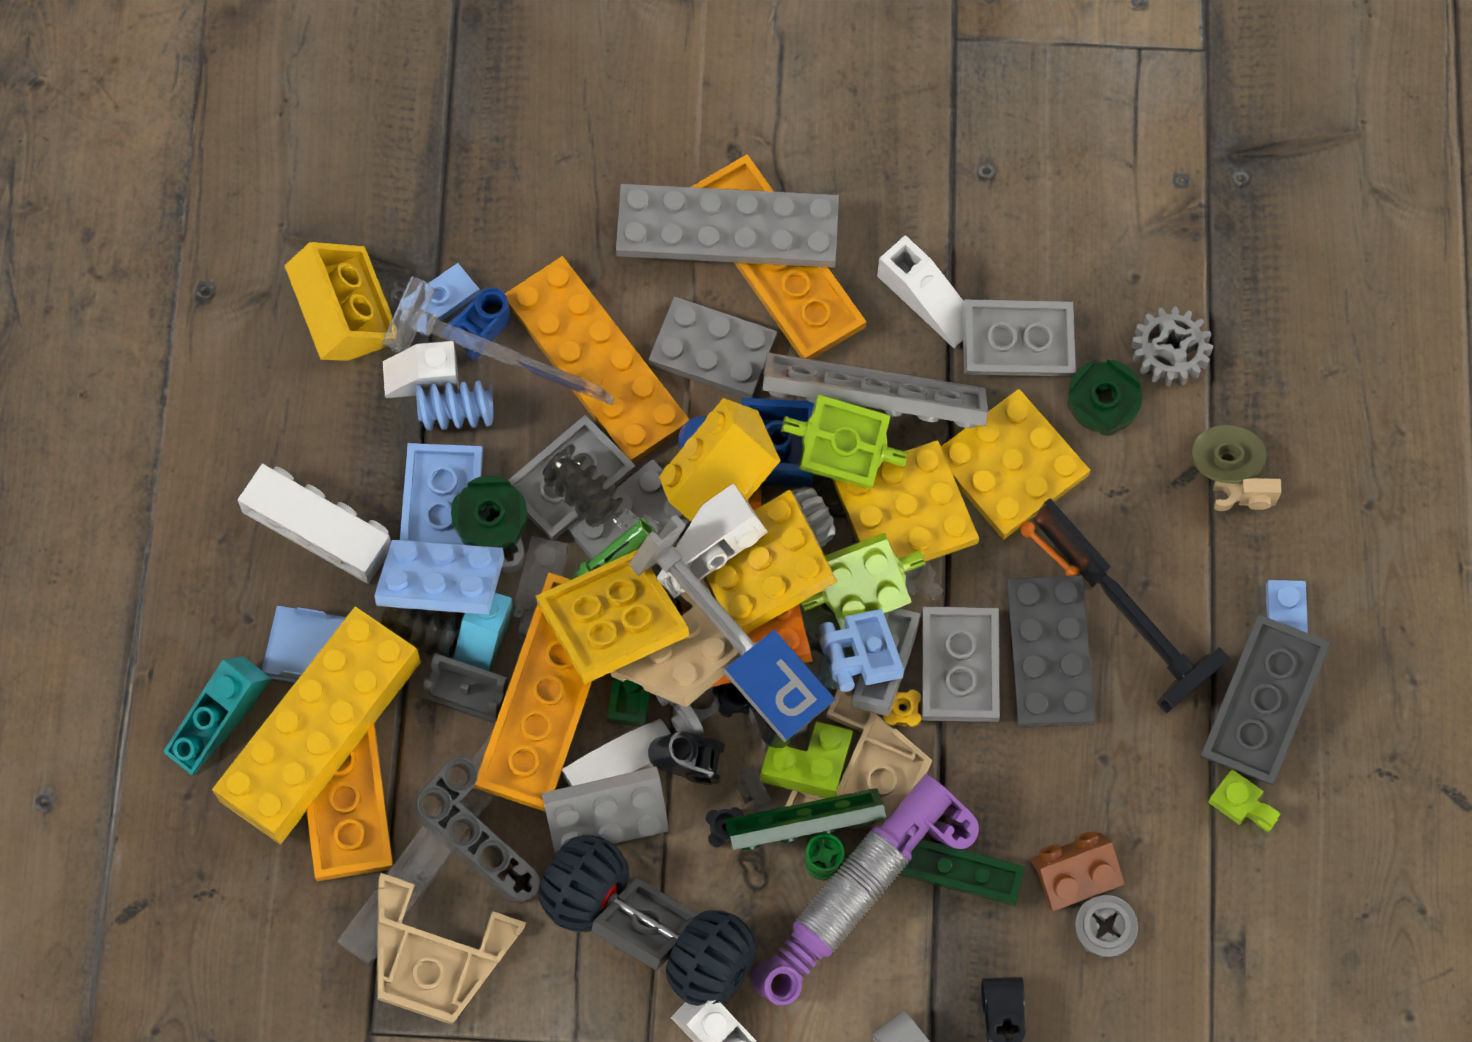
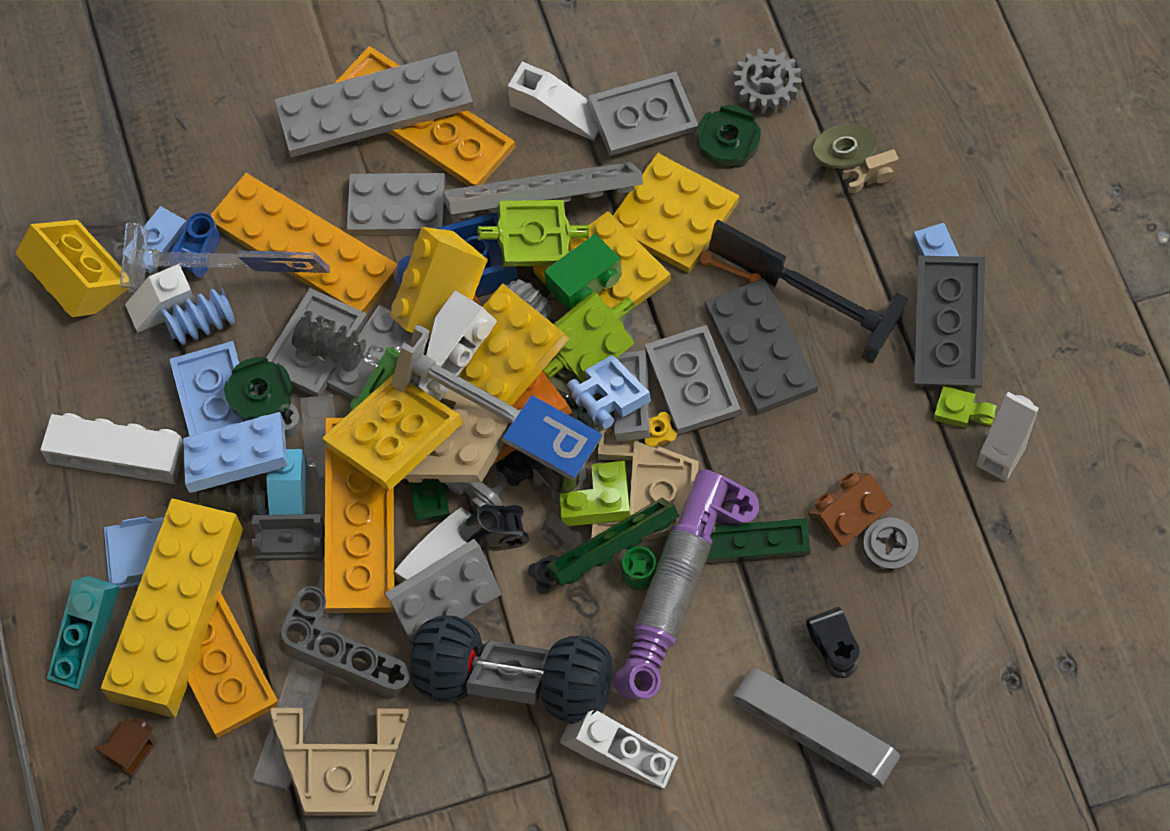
camera: 15 degrees left, 5 degrees down
none -> reddish brown window [94,717,157,777]
none -> green brick [544,233,622,311]
none -> white slope [976,392,1039,482]

